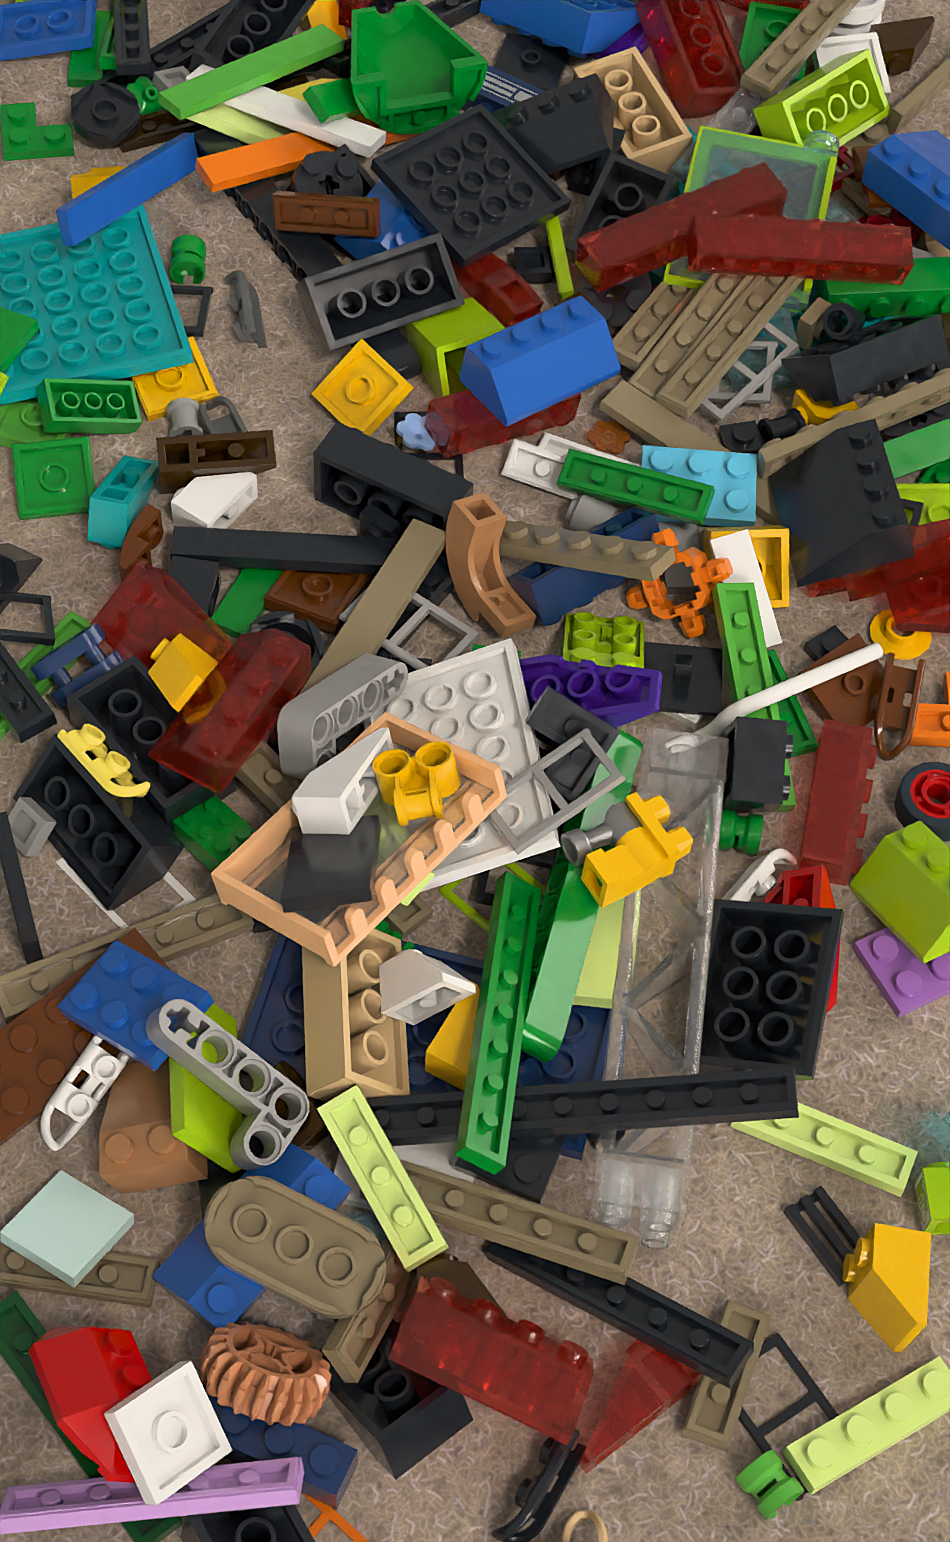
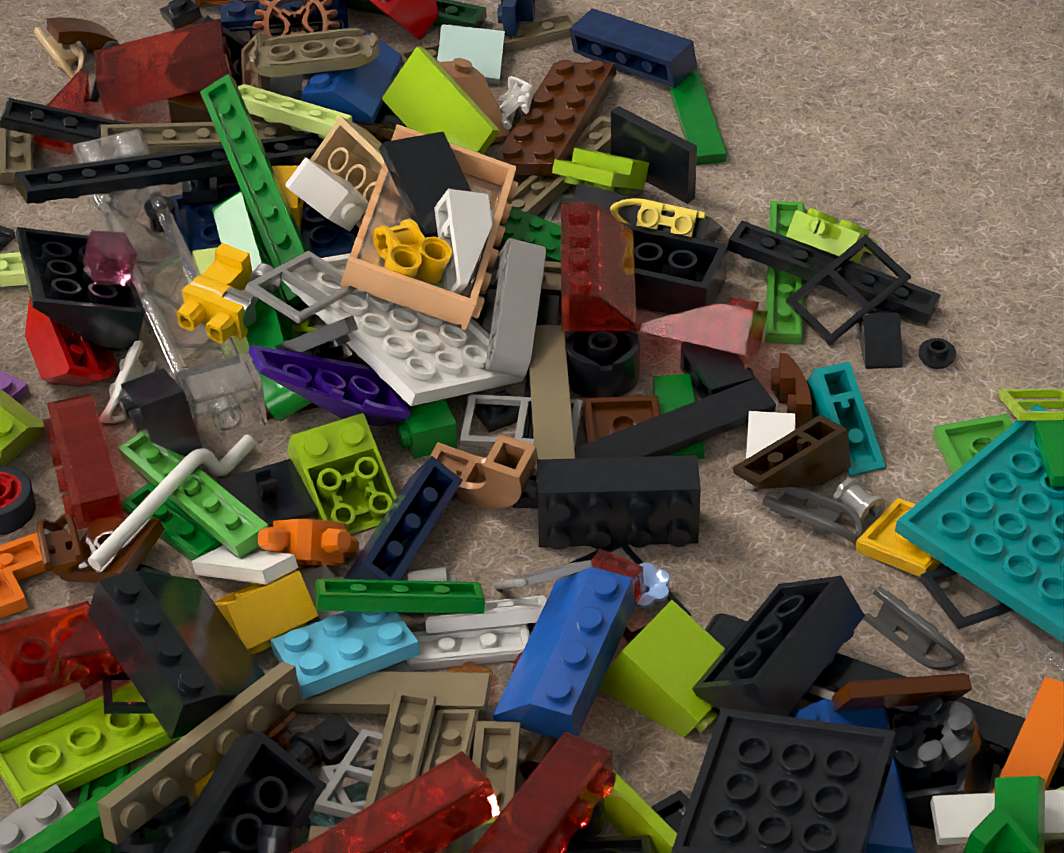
camera: 155 degrees right, 15 degrees down
light grey plate [8,797,57,857] -> none
green tile [11,436,95,520] -> none
dark blue brick [29,622,124,708] -> none
green piece [36,378,142,434] -> none
blue plate [57,940,214,1071] -> none
light grey beam [146,999,309,1170] -> none
yellow slope [148,633,219,712] -> none
green wheel [169,235,207,284] -> none
yellow plate [311,338,414,436] -> none
clear red slope [448,253,544,328] -> none
dark tan plate [499,520,676,582] -> none
none -> clear pink brick [83,230,137,286]
none -> light grey window [493,560,592,590]
none -> lime plate [552,148,649,195]

